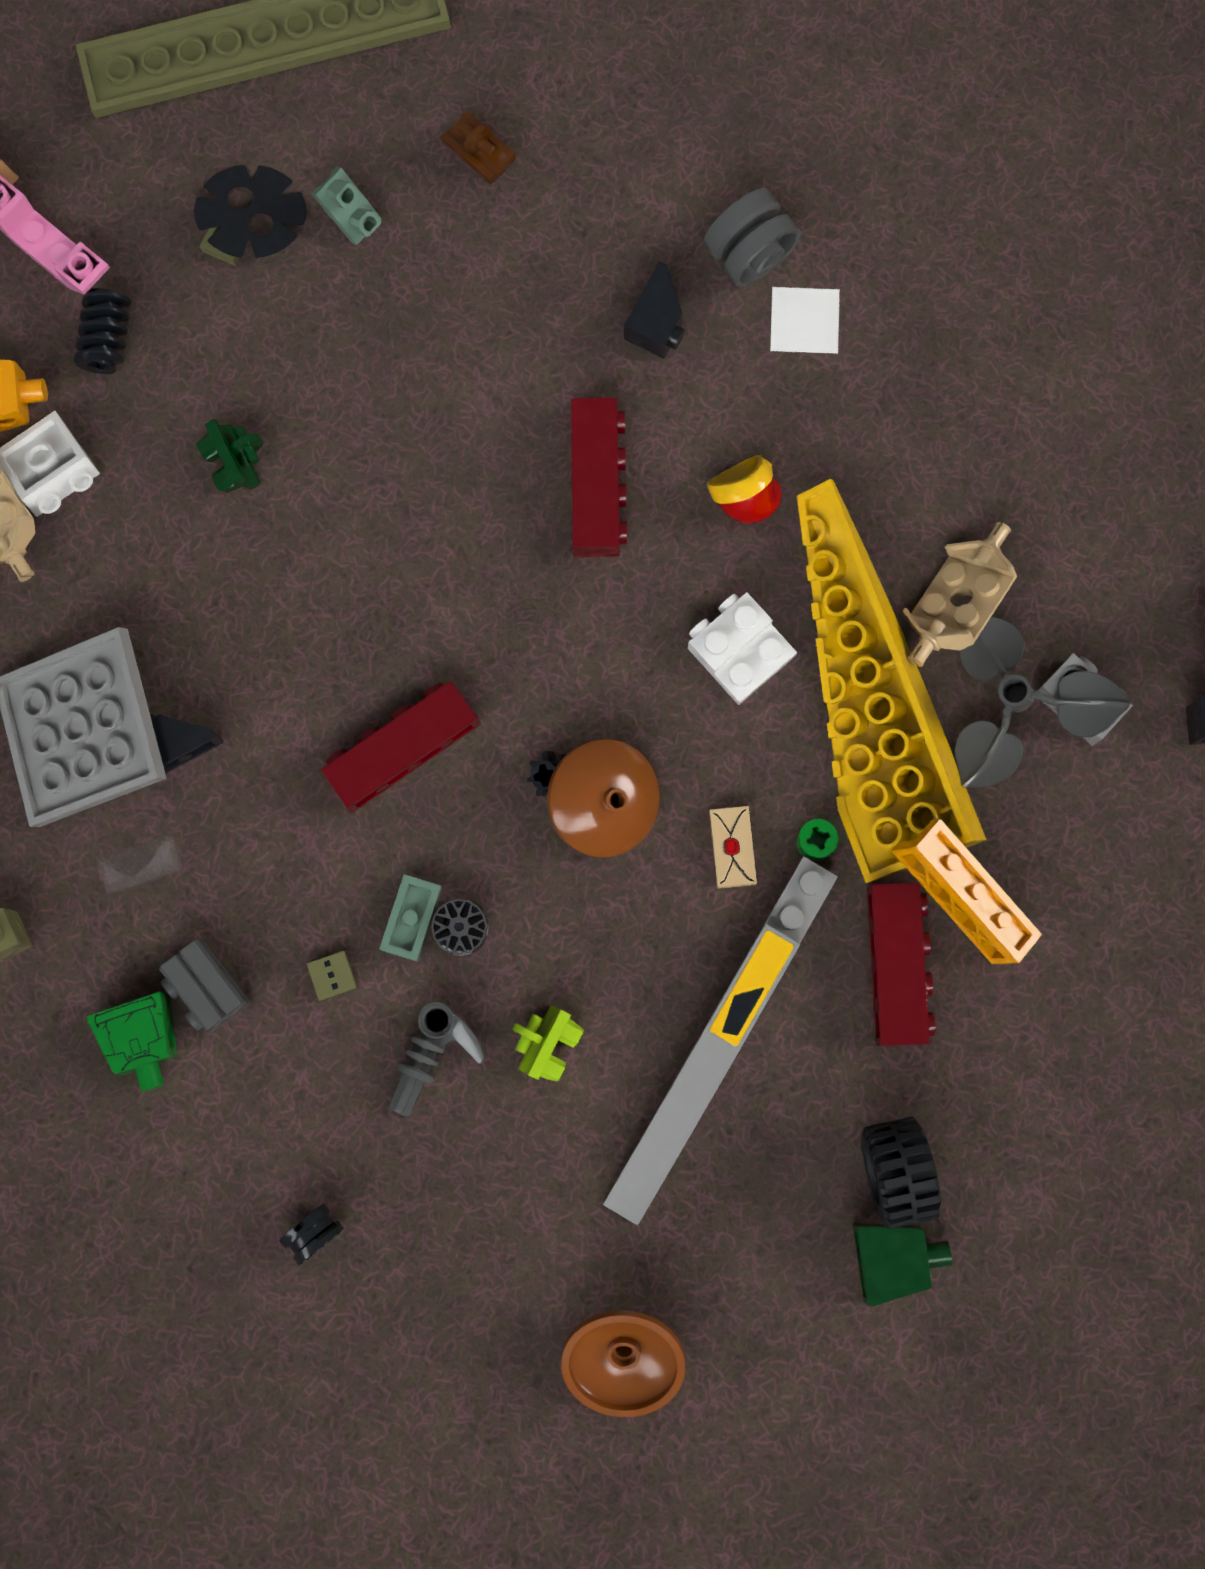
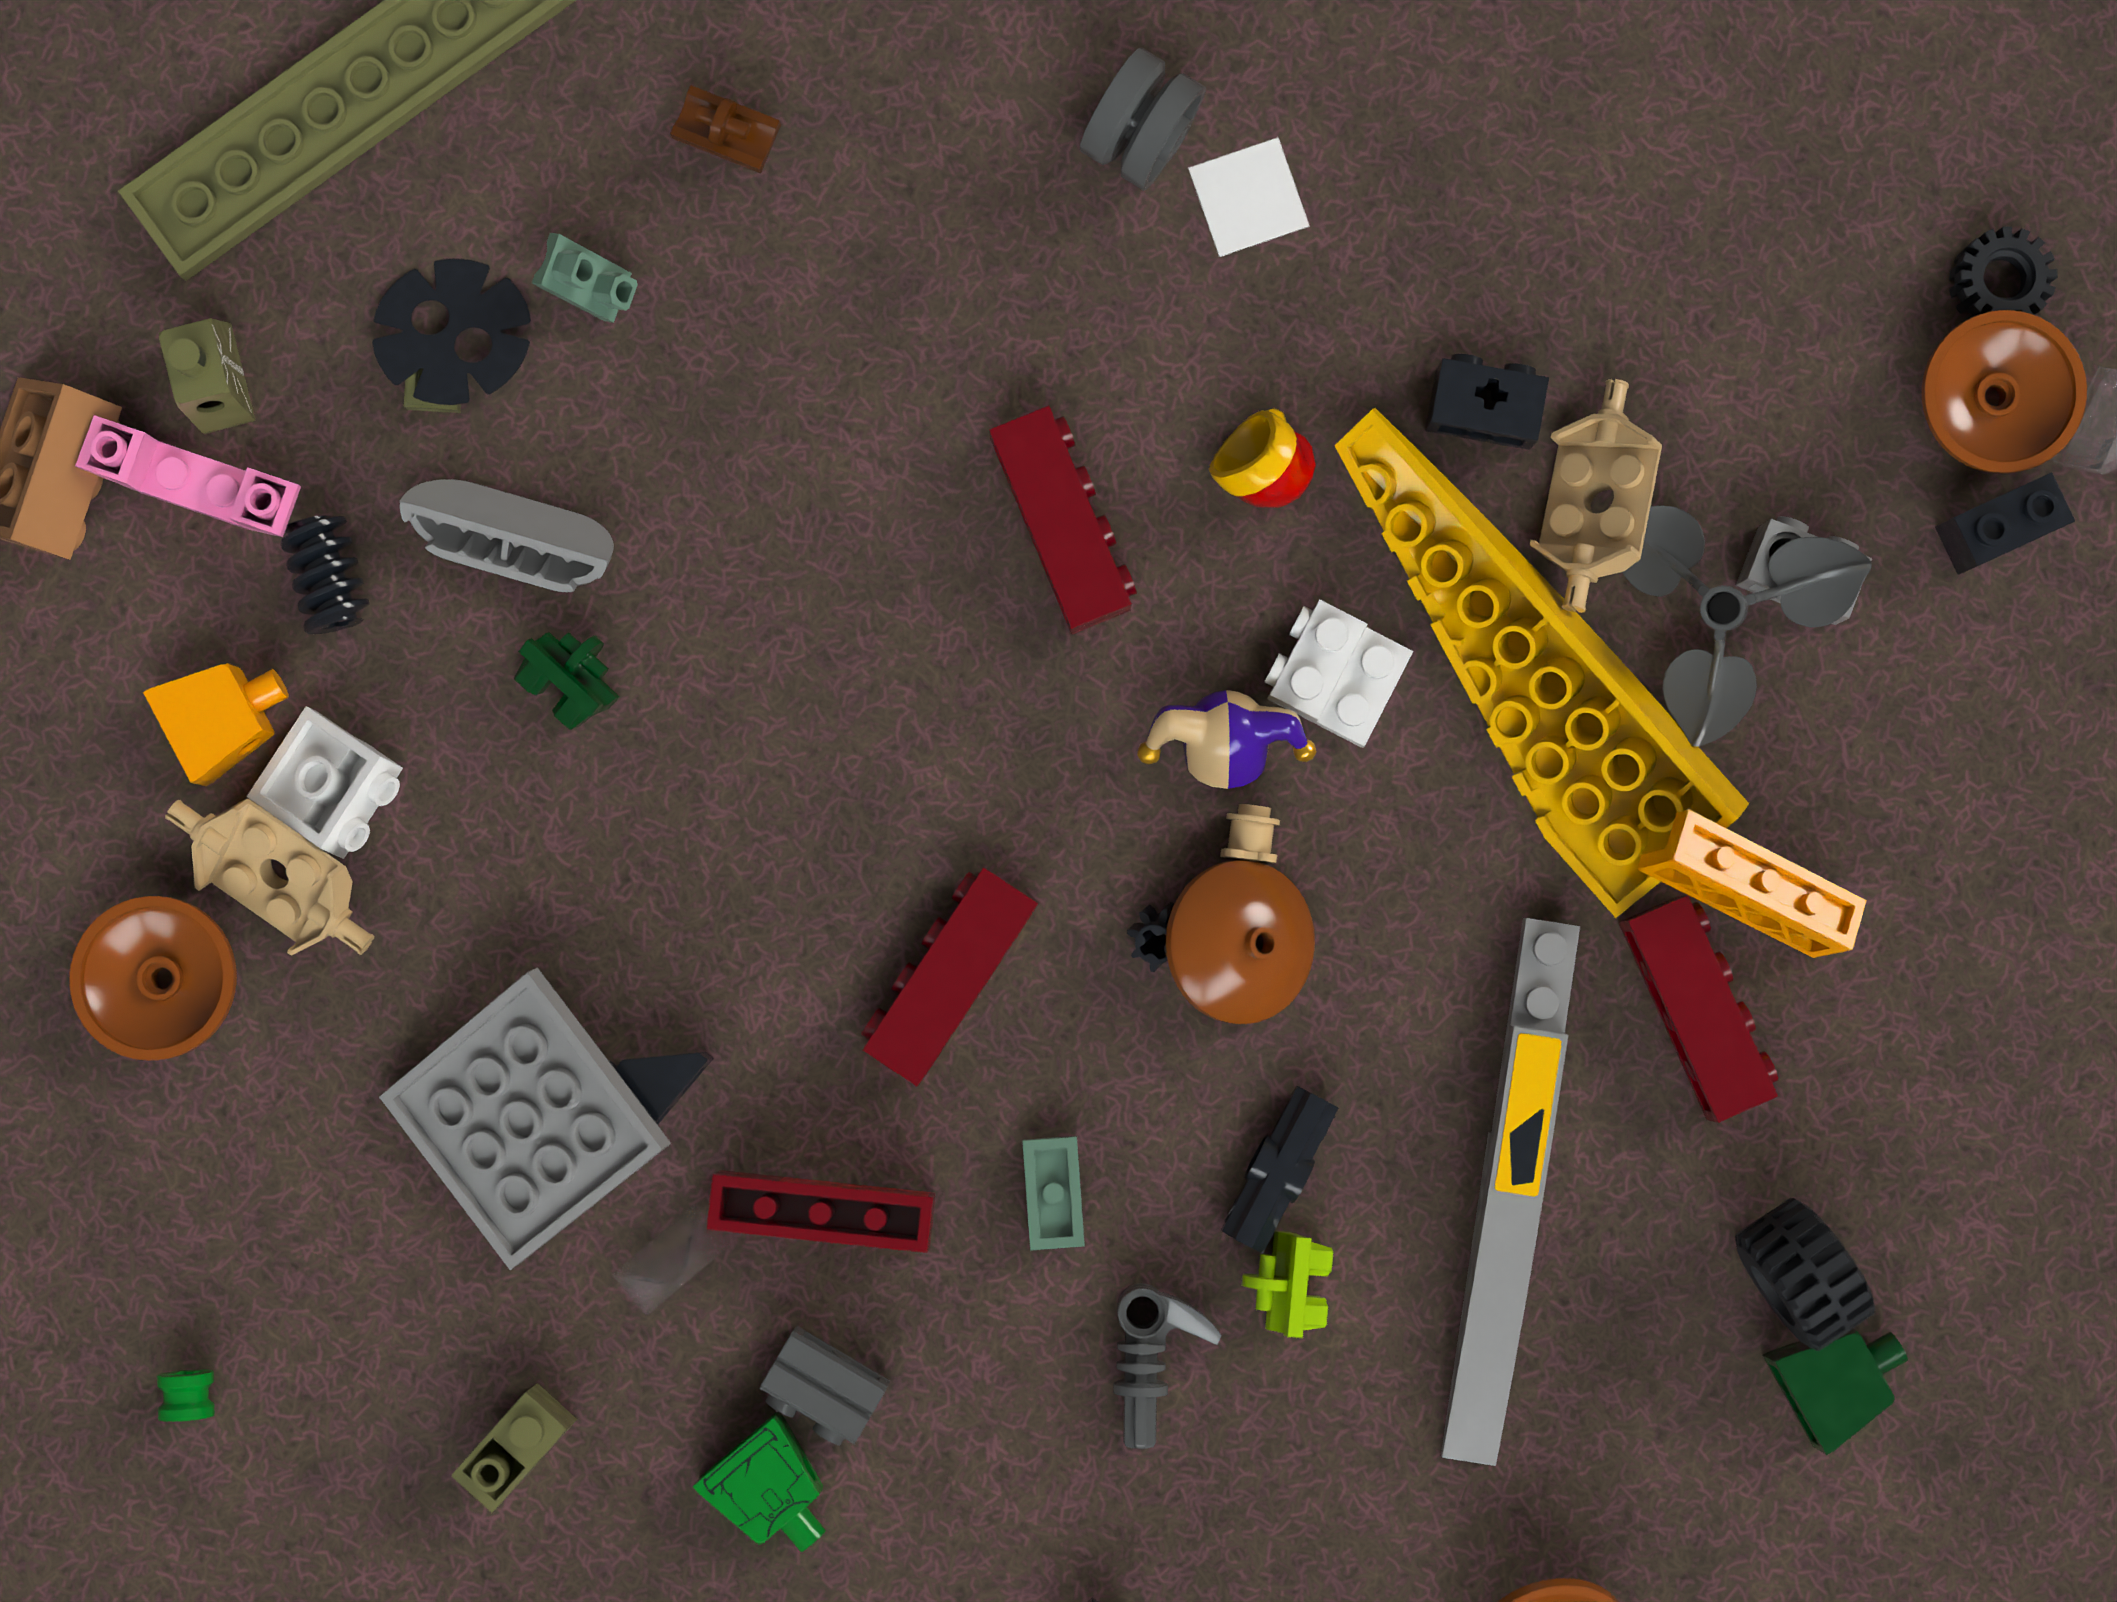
camera: 25 degrees left, 5 degrees up
olive tile [307,951,358,1002] -> none
wheel [431,899,489,956] -> none
black slope [624,261,685,359] -> none
tan tile [709,806,757,889] -> none
green wheel [796,819,838,861] -> none
none -> olive torso [159,318,256,434]
none -> light grey brick [400,479,614,592]
none -> dark red brick [706,1170,936,1253]
none -> piece [1137,690,1317,789]
none -> tan brick [1220,804,1280,863]
none -> black piece [1221,1086,1338,1253]
none -> black brick [1425,354,1549,450]

